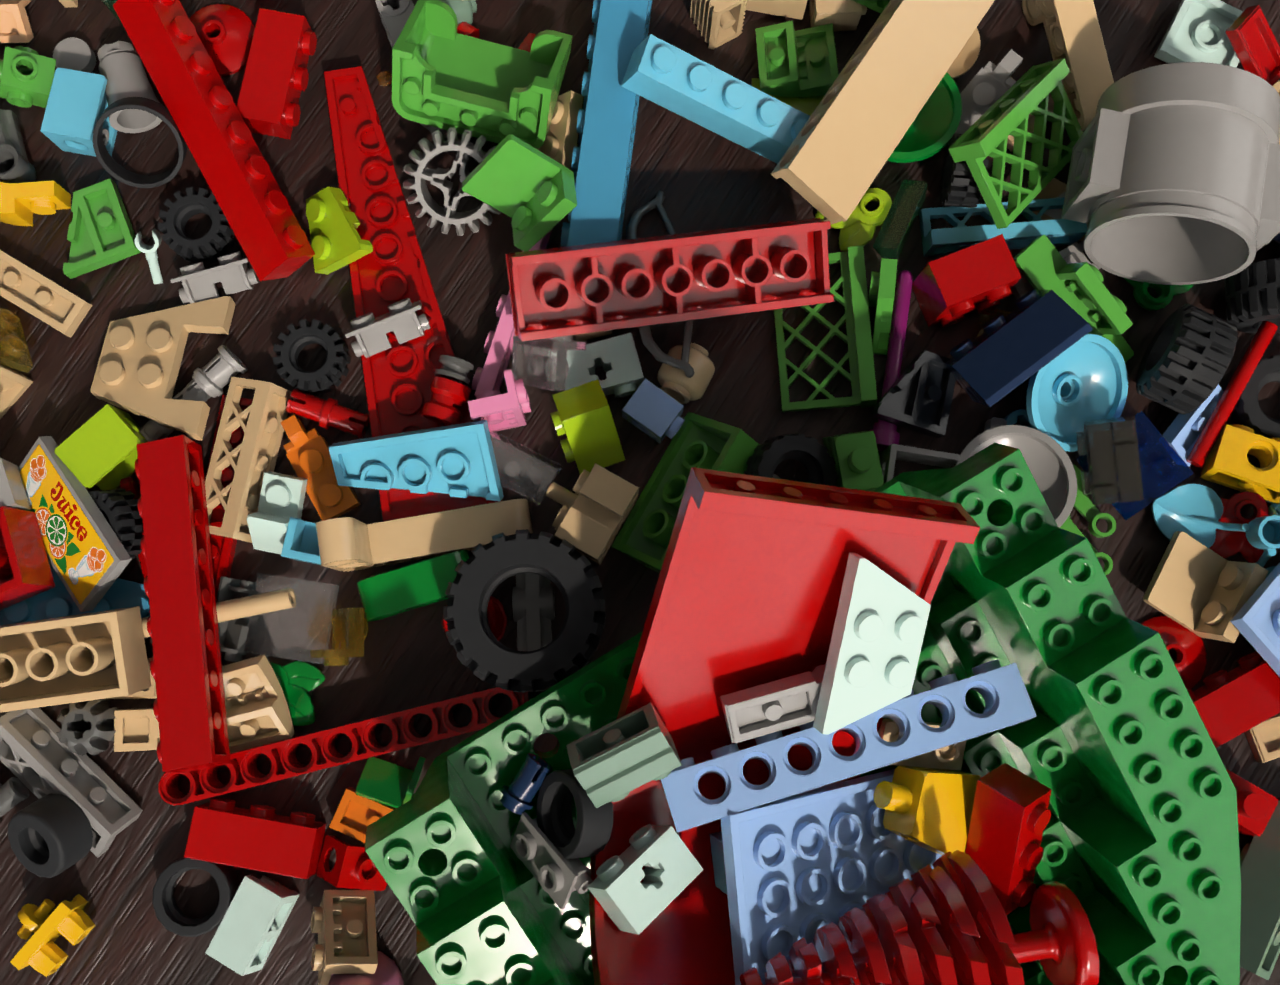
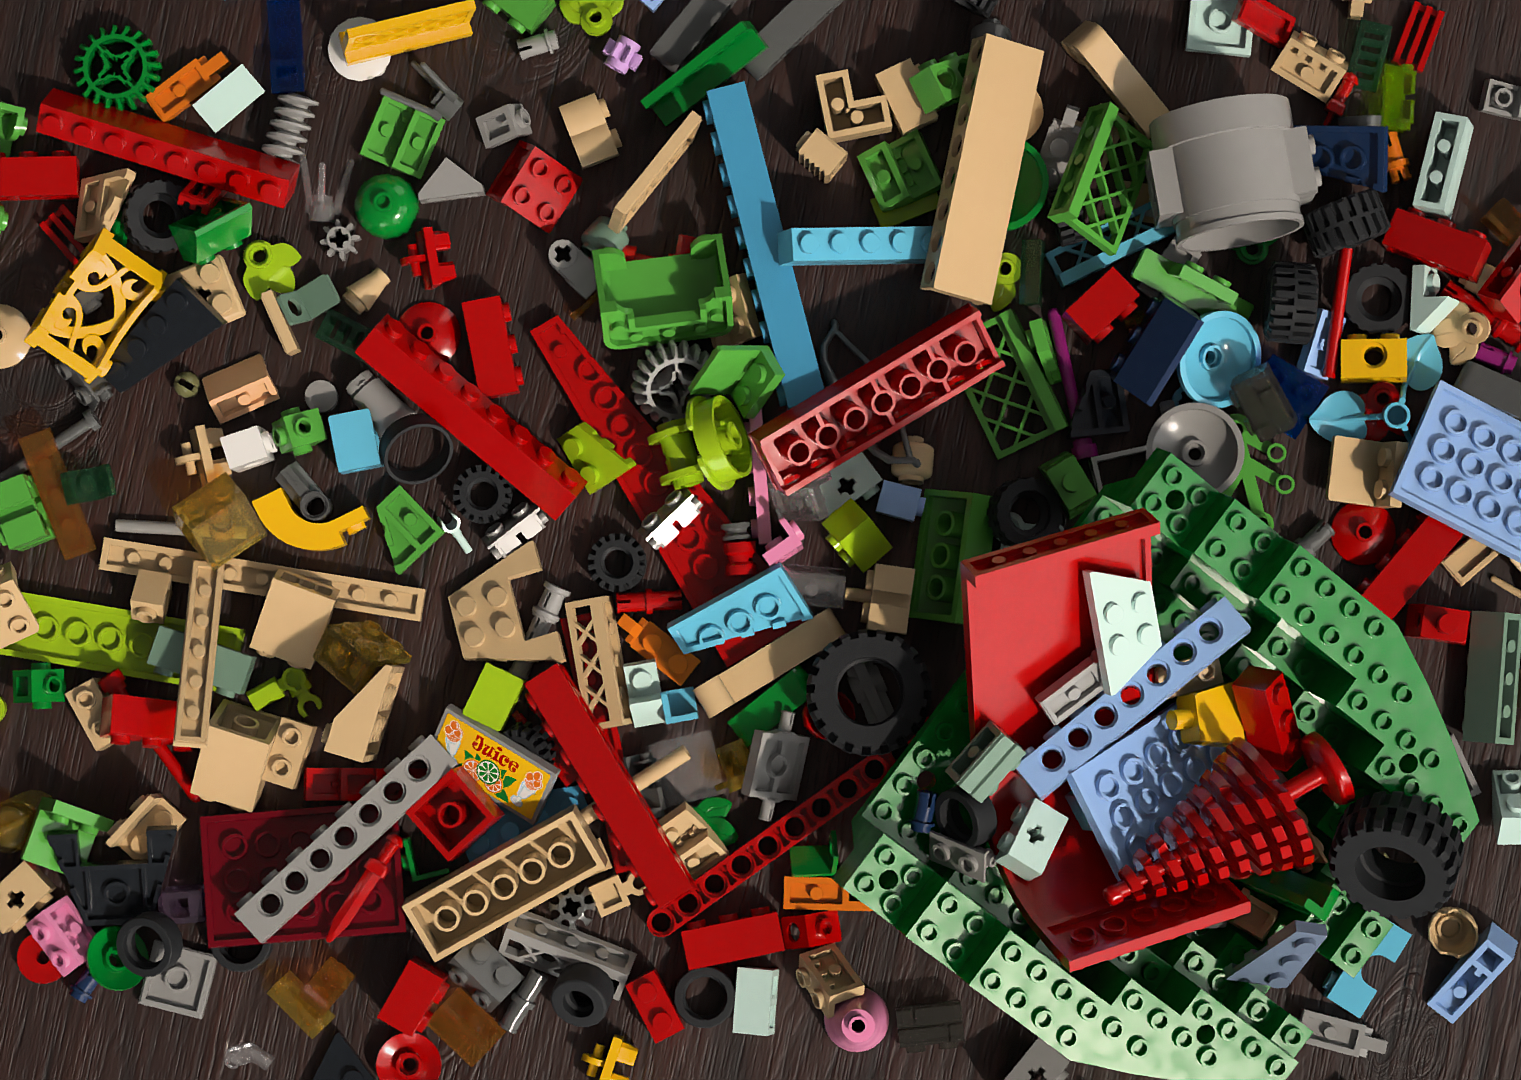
camera: 15 degrees left, 5 degrees up
none -> red brick [625,968,685,1044]
none -> lime piece [647,395,752,491]
none -> light grey plate [741,710,810,821]

